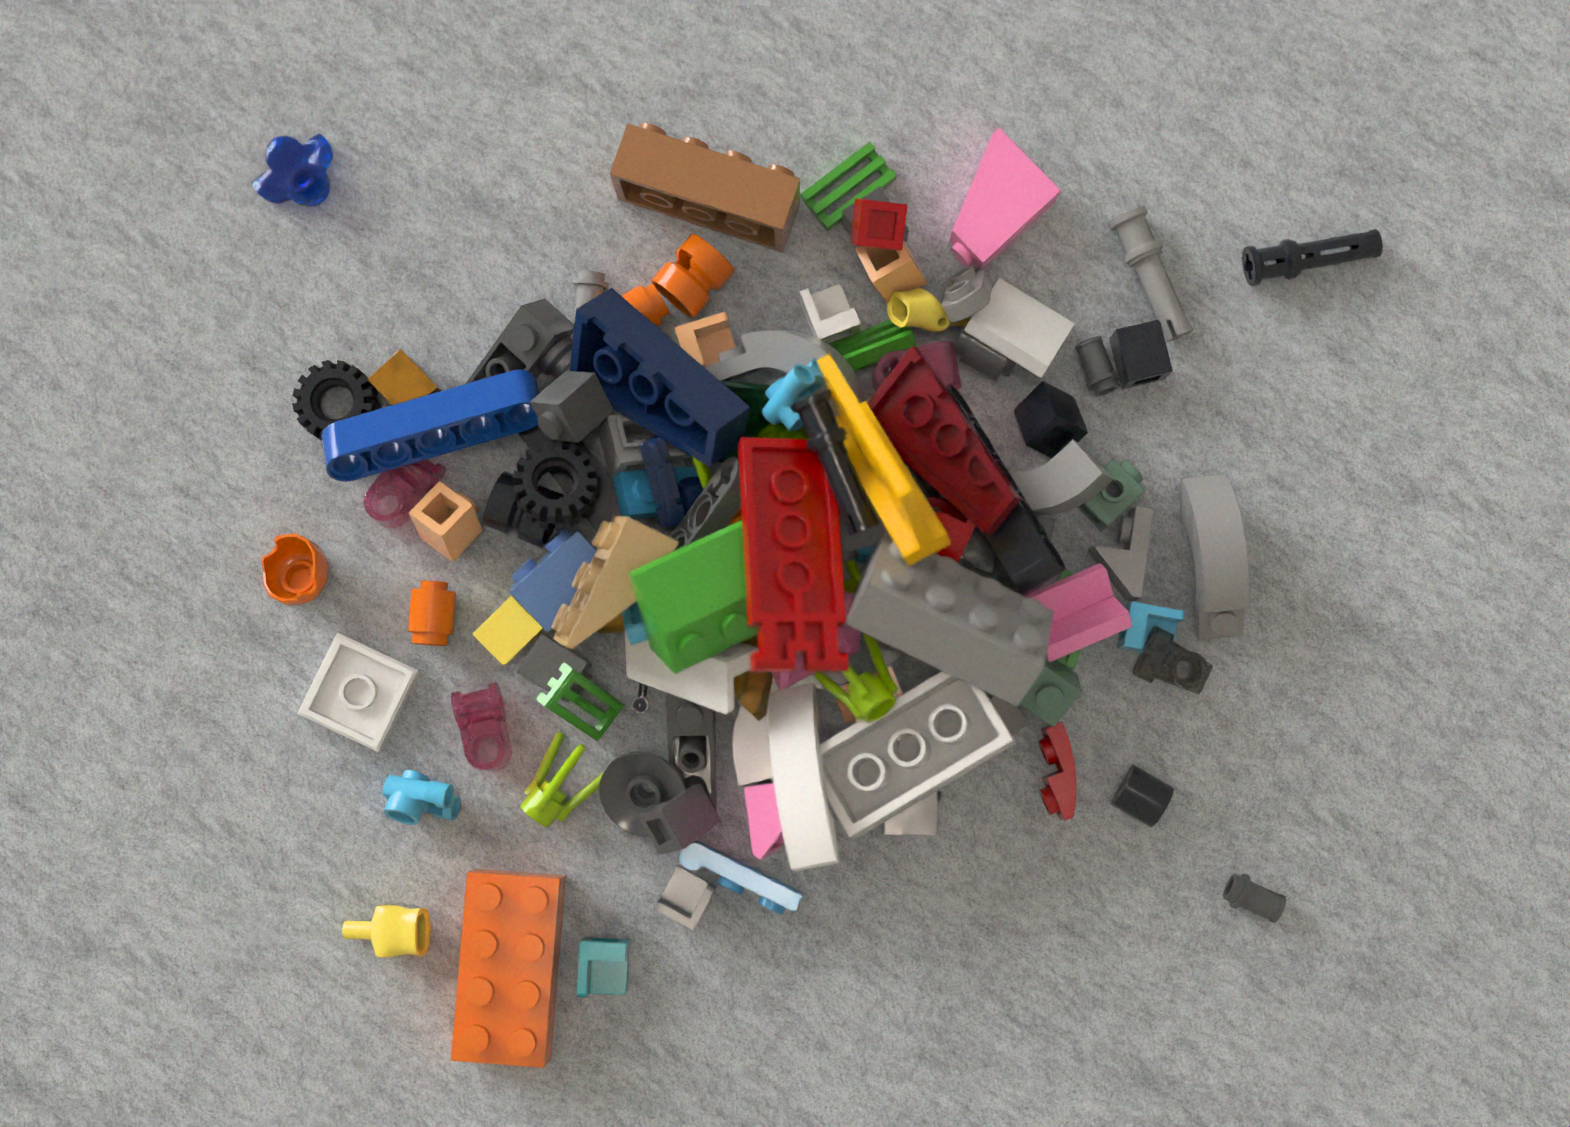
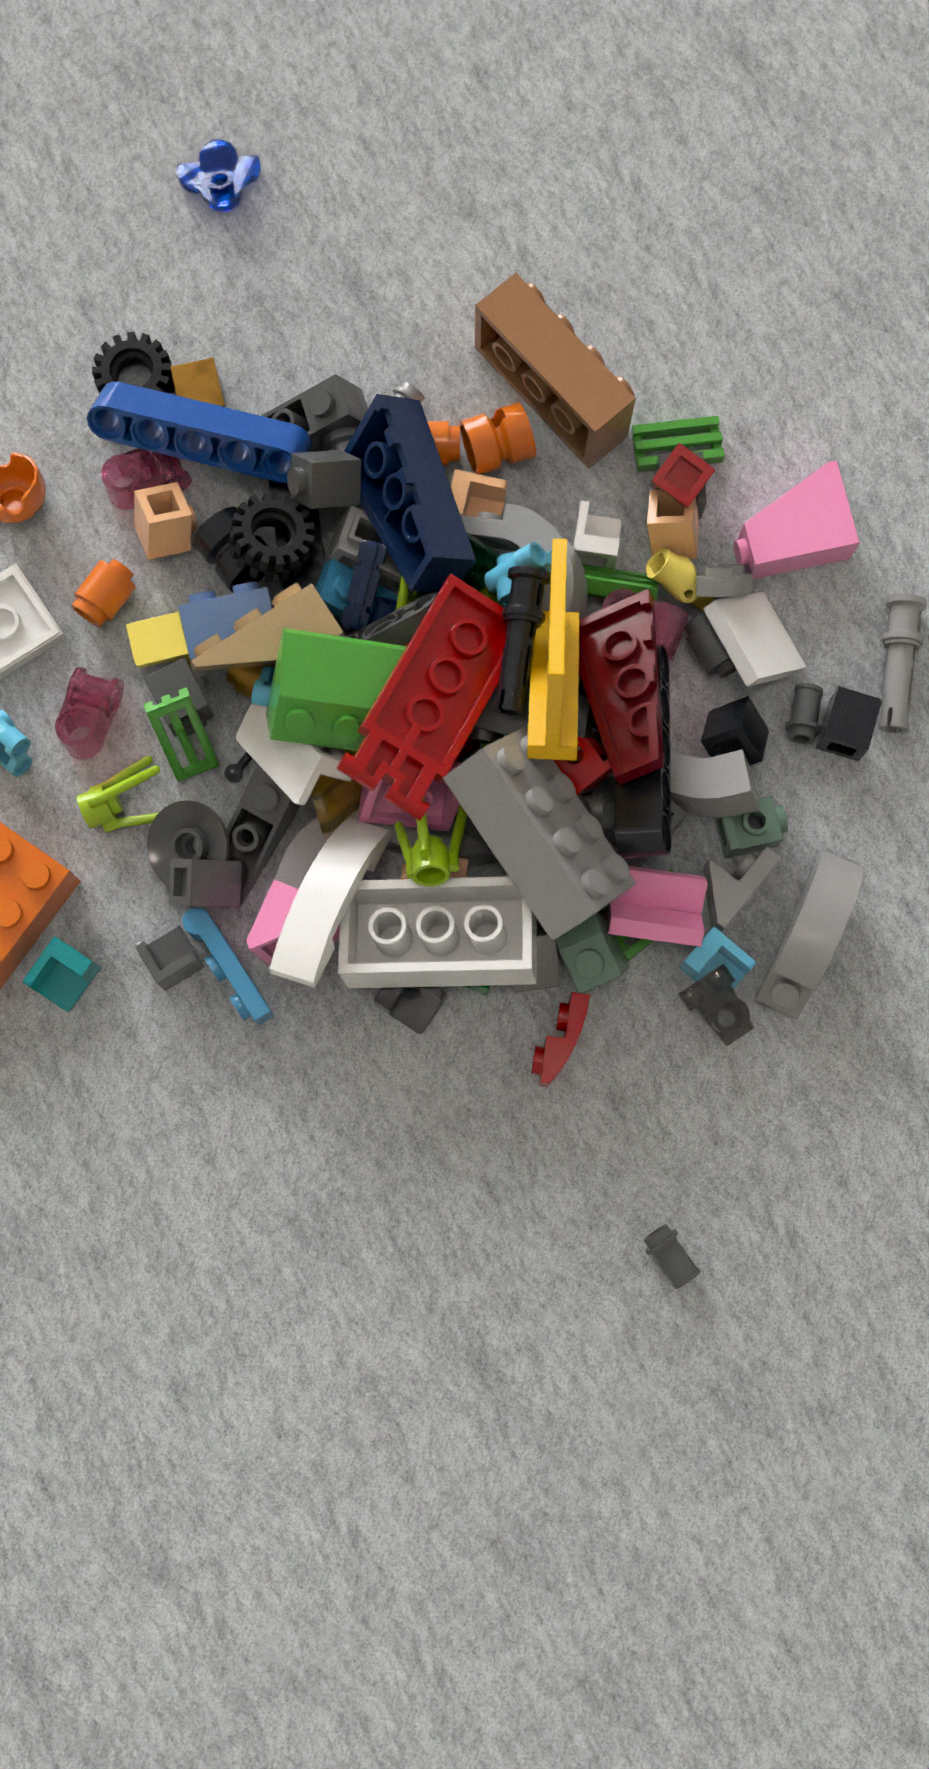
camera: 25 degrees right, 5 degrees down
black brick [1110,765,1174,827] -> none

